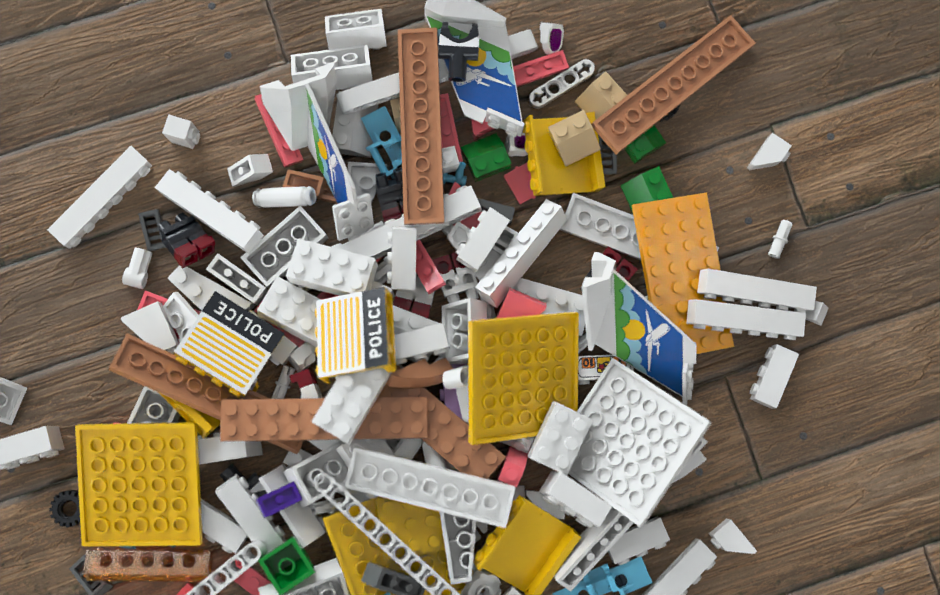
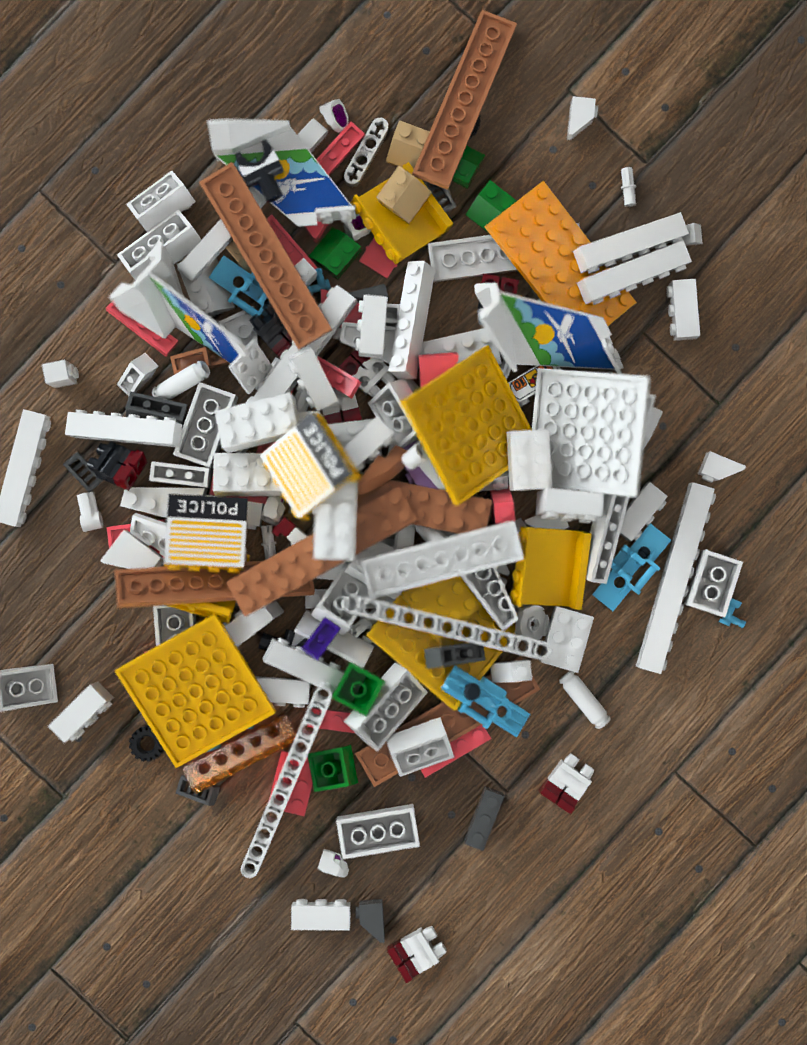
camera: 15 degrees left, 5 degrees up
none -> dark grey brick [125,391,188,428]

